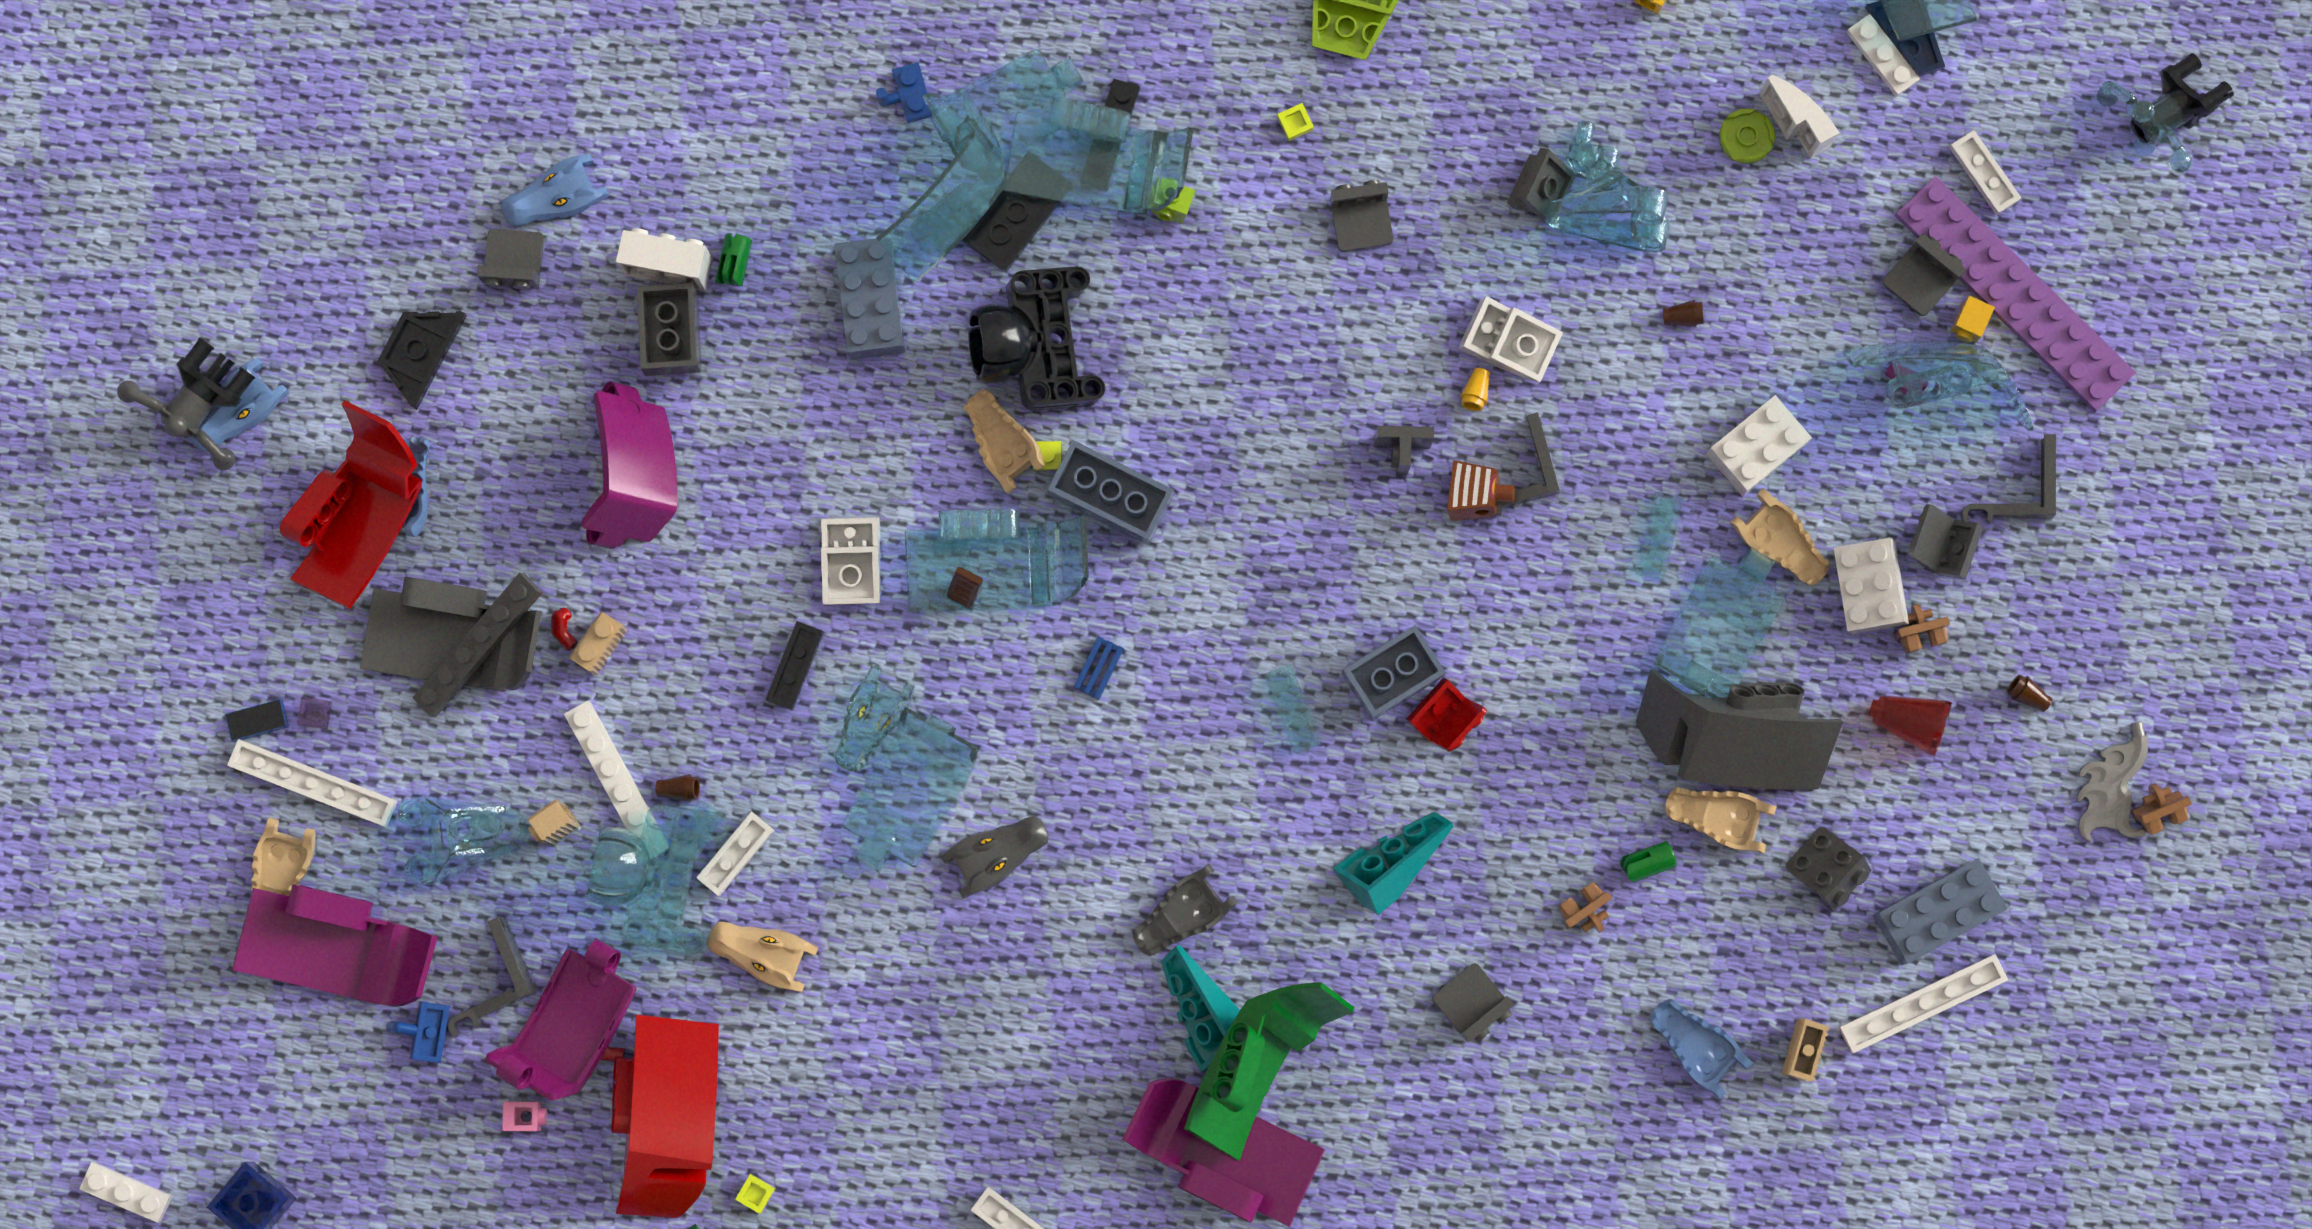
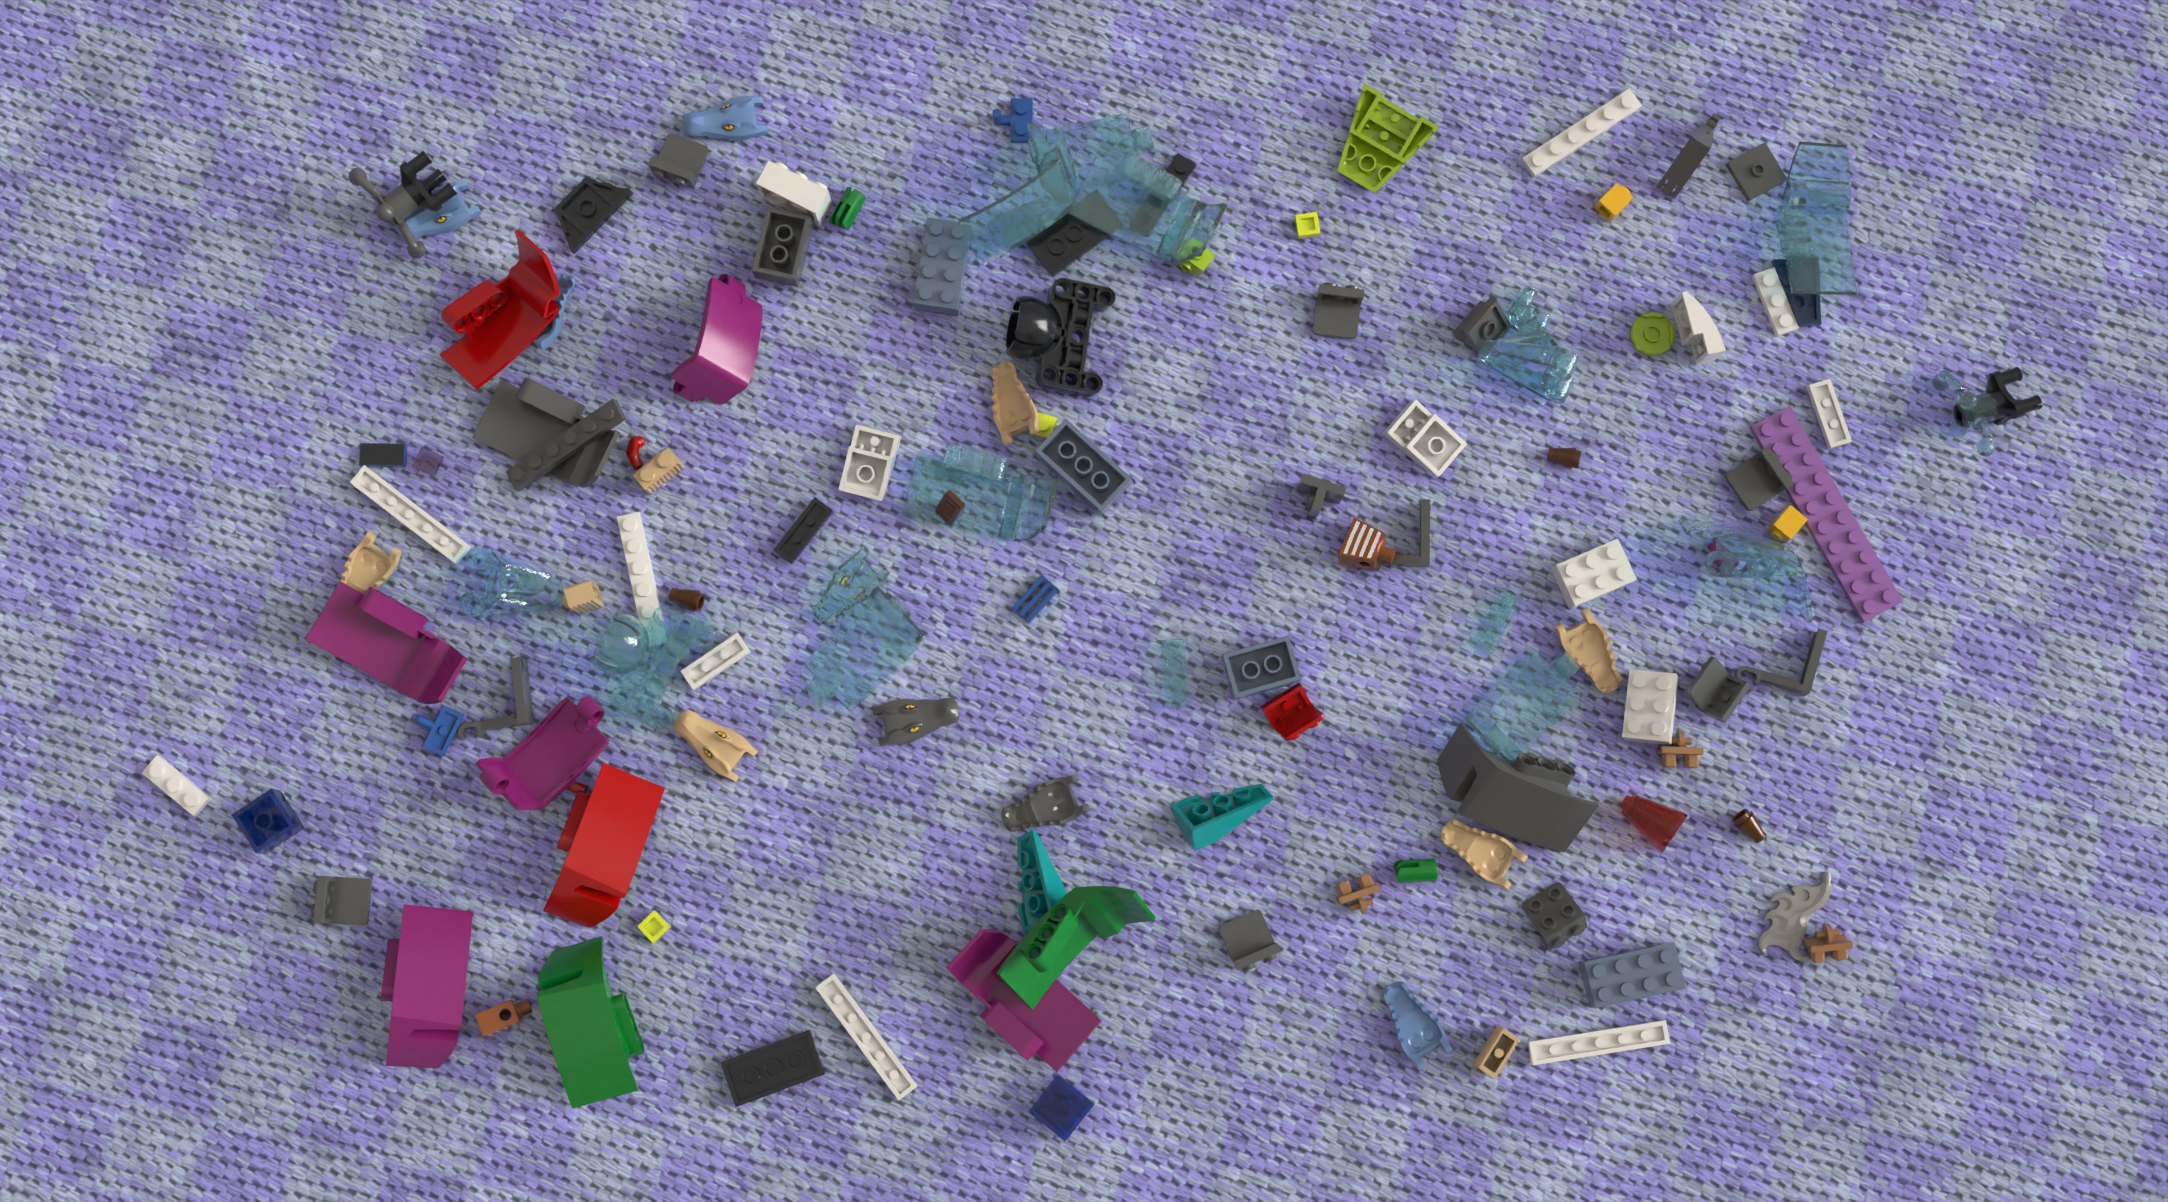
camera: 10 degrees right, 0 degrees up
bright pink brick [502,1102,547,1131] -> none
yellow cone [1460,368,1490,412] -> none

